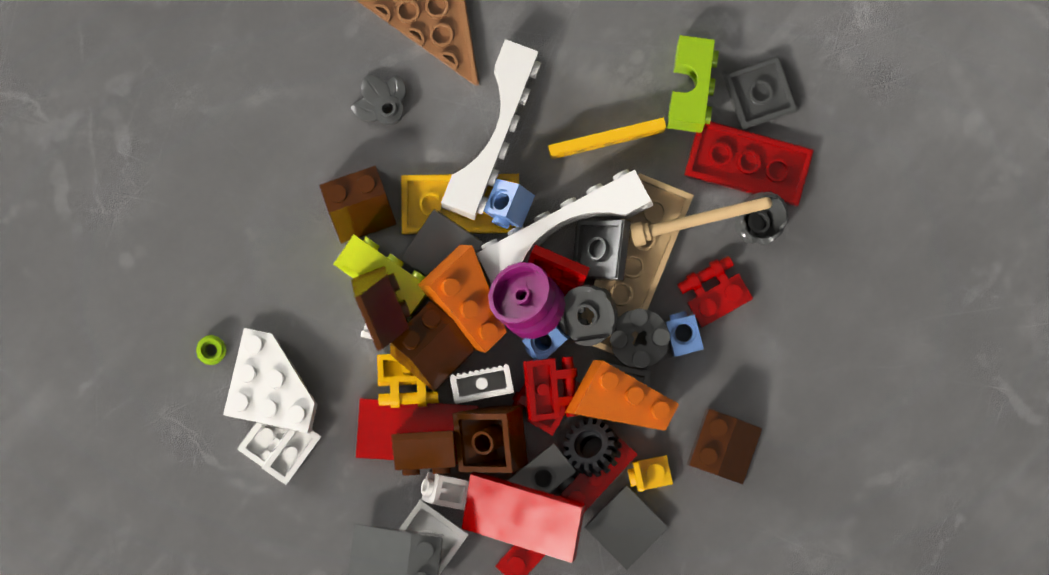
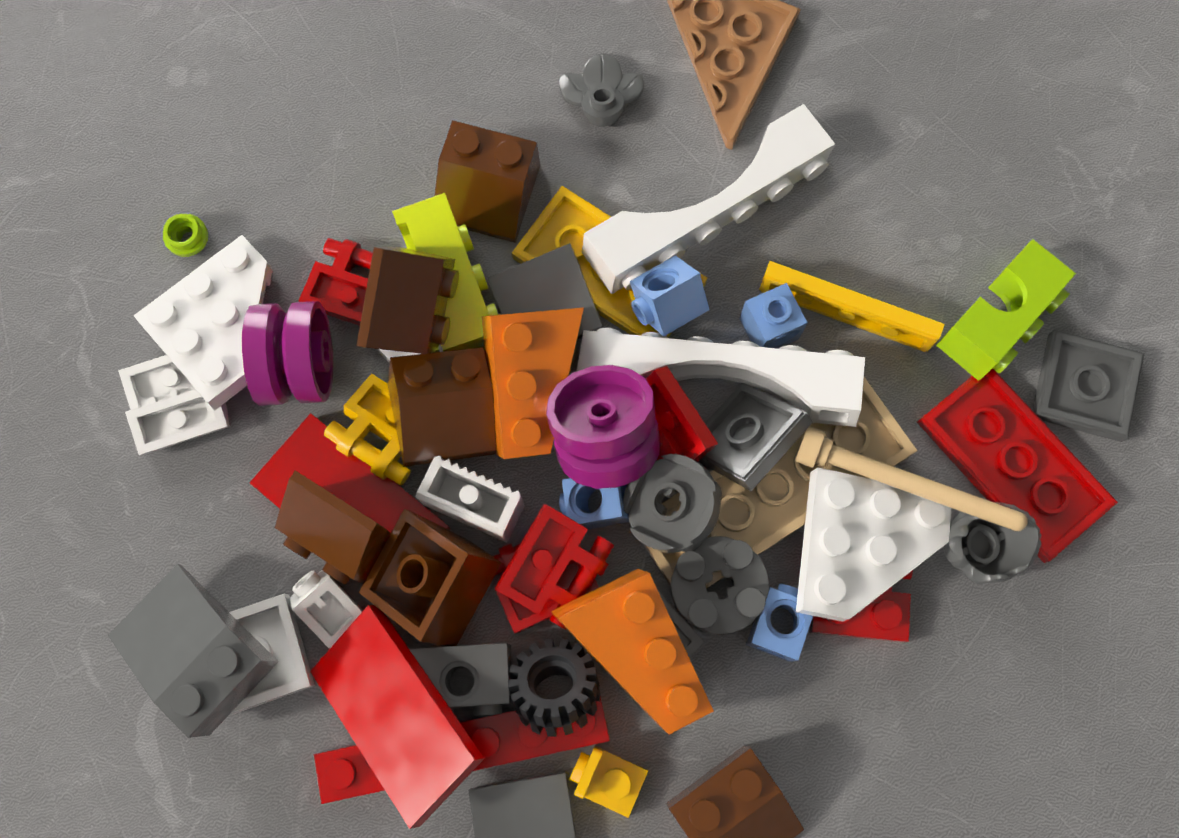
camera: 40 degrees right, 10 degrees down
none -> magenta wheel [242,301,333,406]
none -> red plate [298,238,373,326]
none -> medium blue brick [739,283,808,349]
none -> white plate [796,467,951,621]

